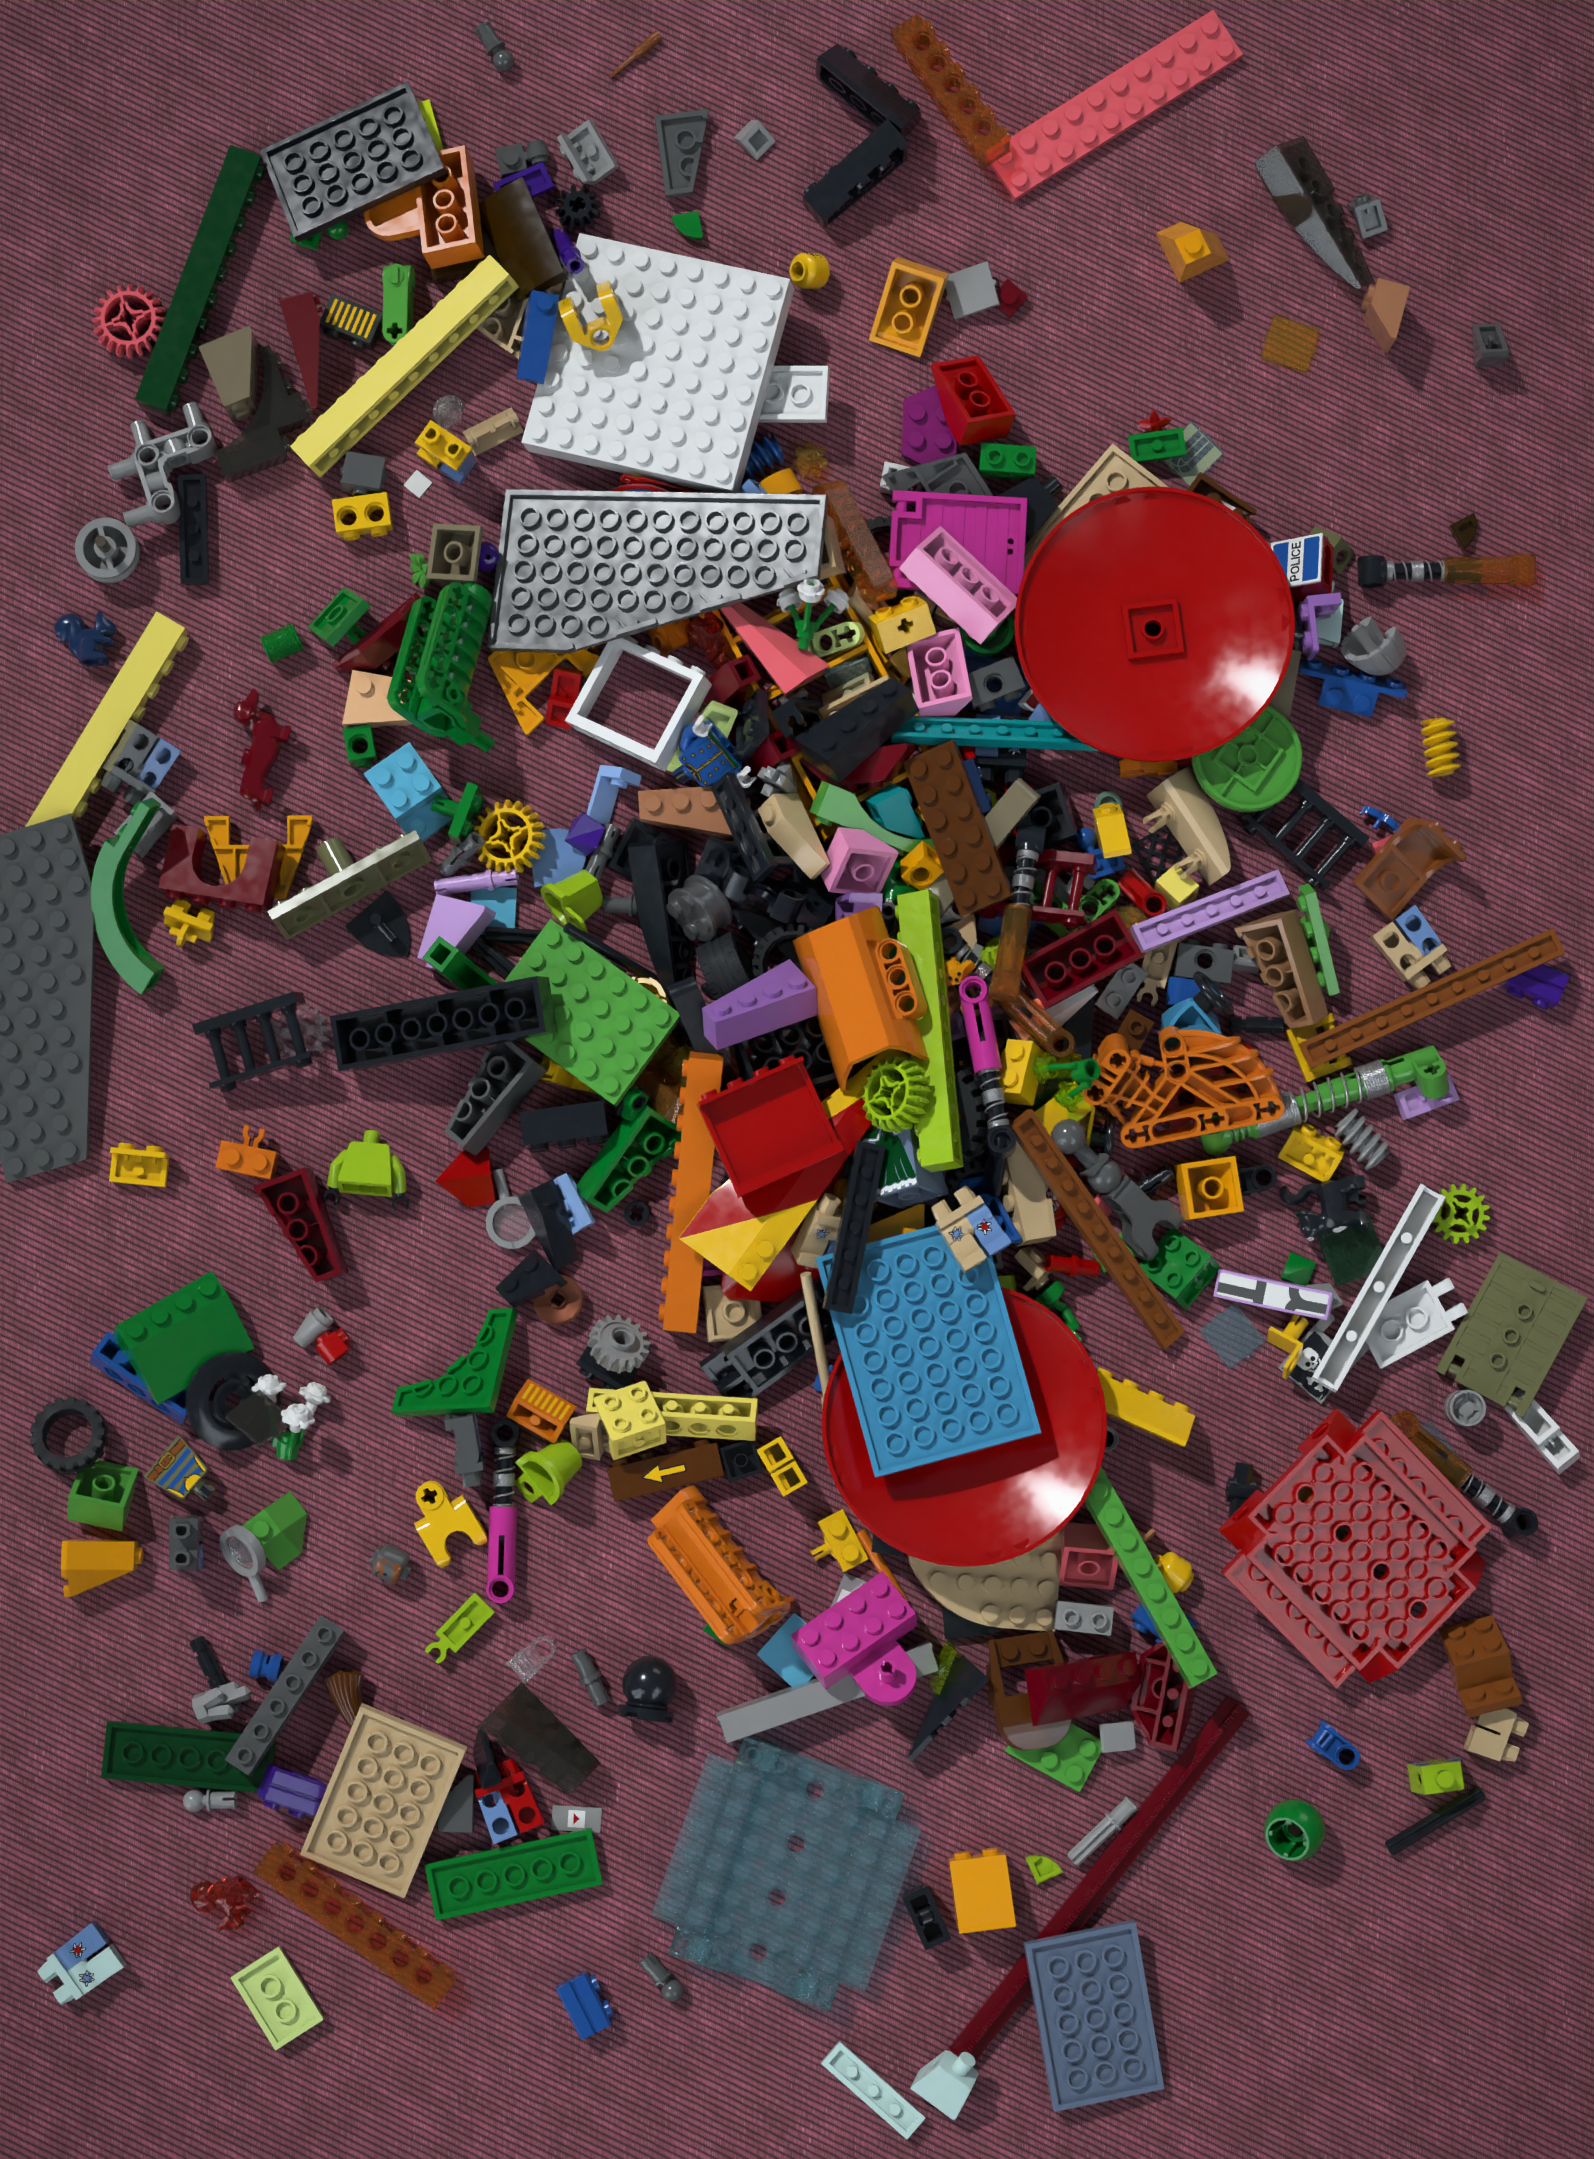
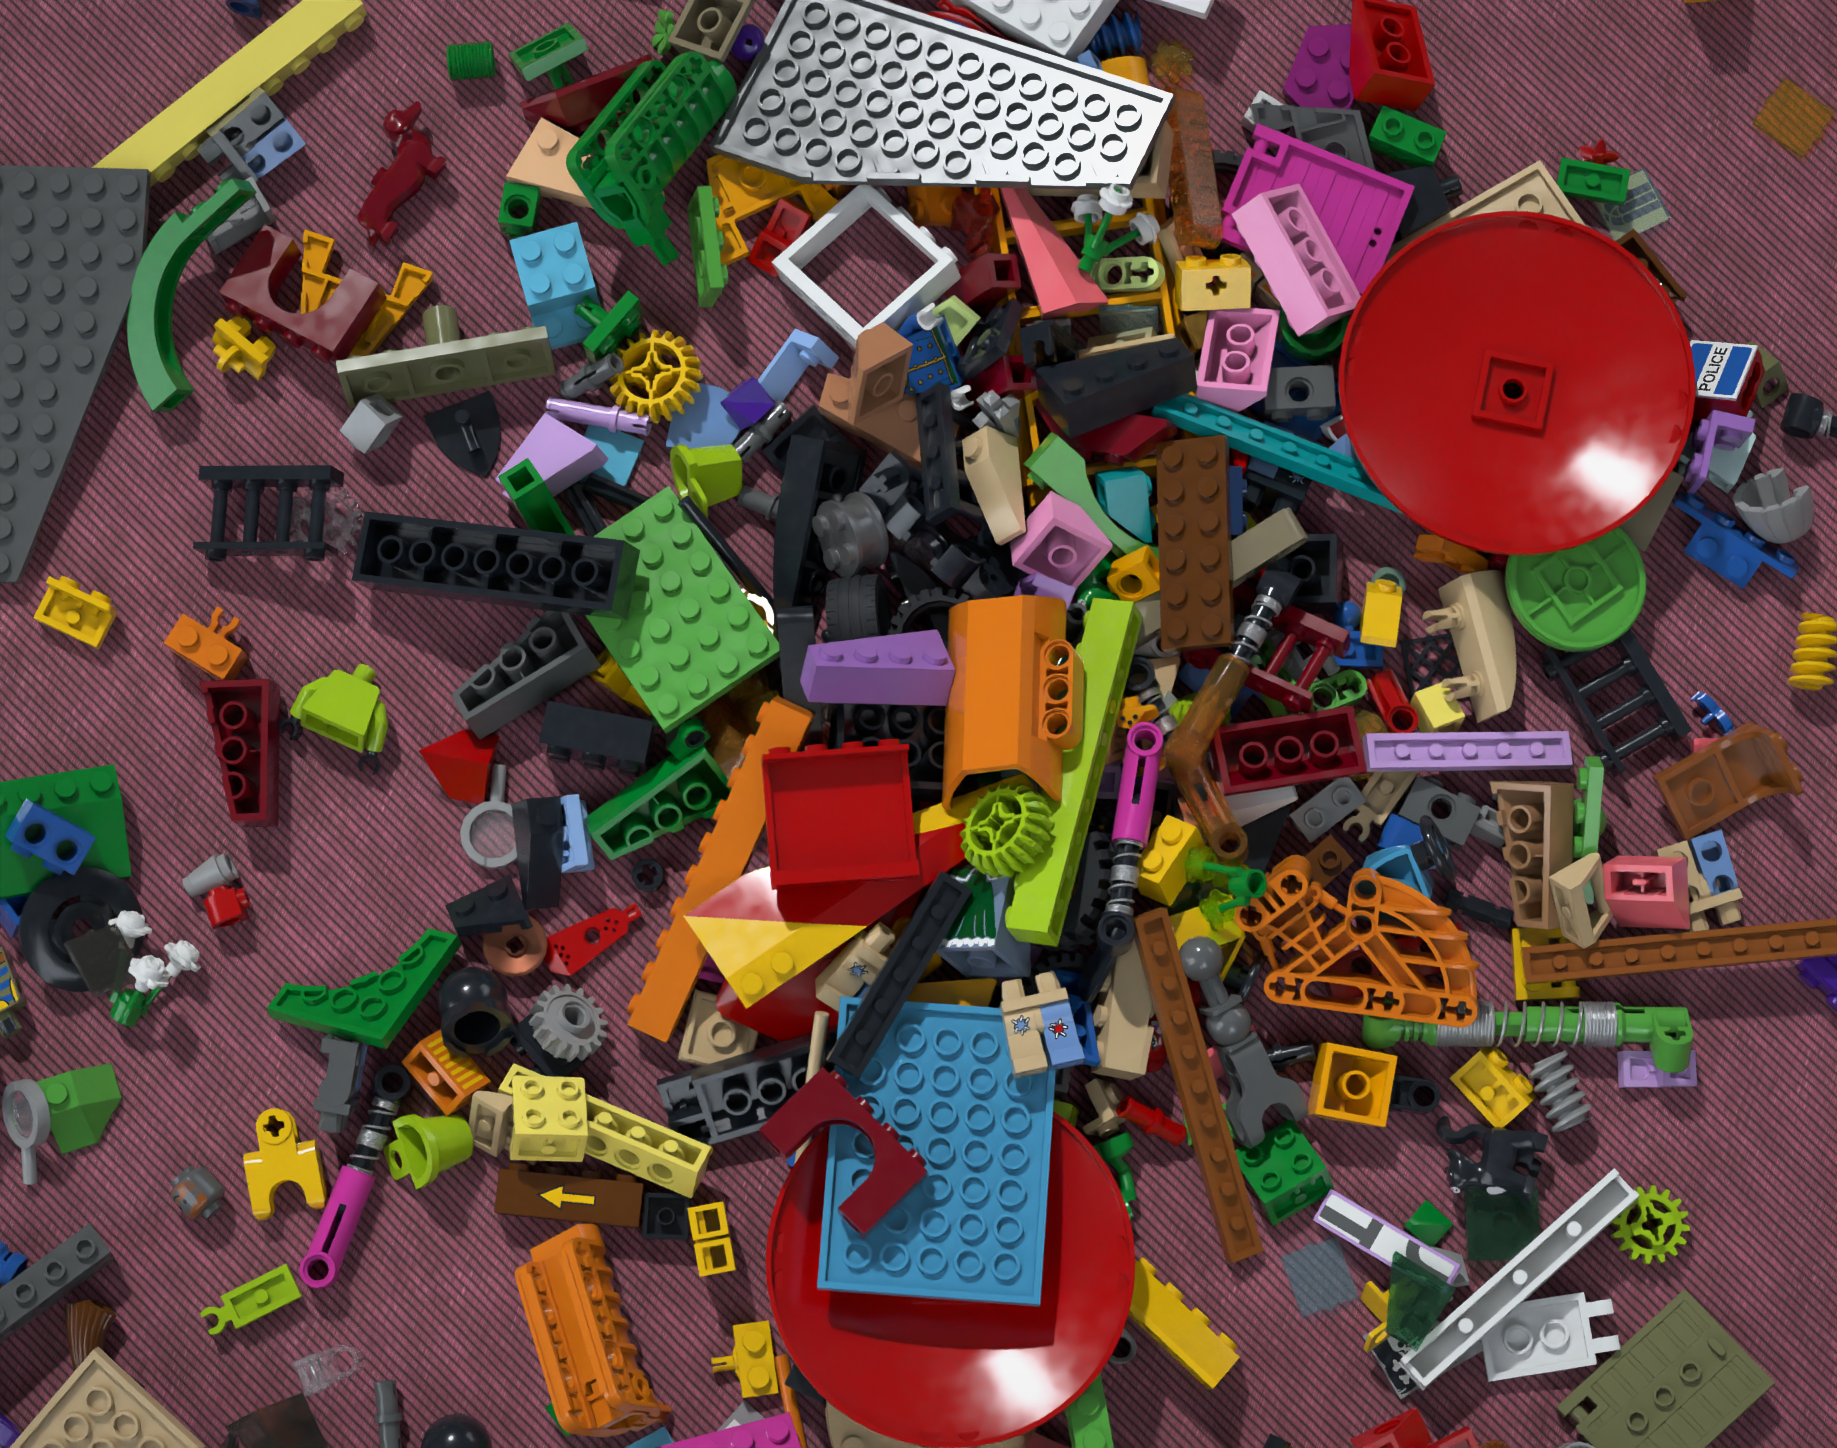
camera: 25 degrees right, 5 degrees down
none -> blue brick [5,798,96,875]
none -> light grey brick [340,393,403,454]
none -> black tile [436,966,513,1058]
none -> red piece [544,903,642,977]
none -> bright green plate [686,186,728,308]
none -> dark red arch [759,1067,928,1239]
none -> nougat slope [848,322,913,425]
none -> clear green wing [1385,1251,1456,1352]
none -> tan tile [1549,853,1613,949]
none -> coral slope [1603,856,1690,929]

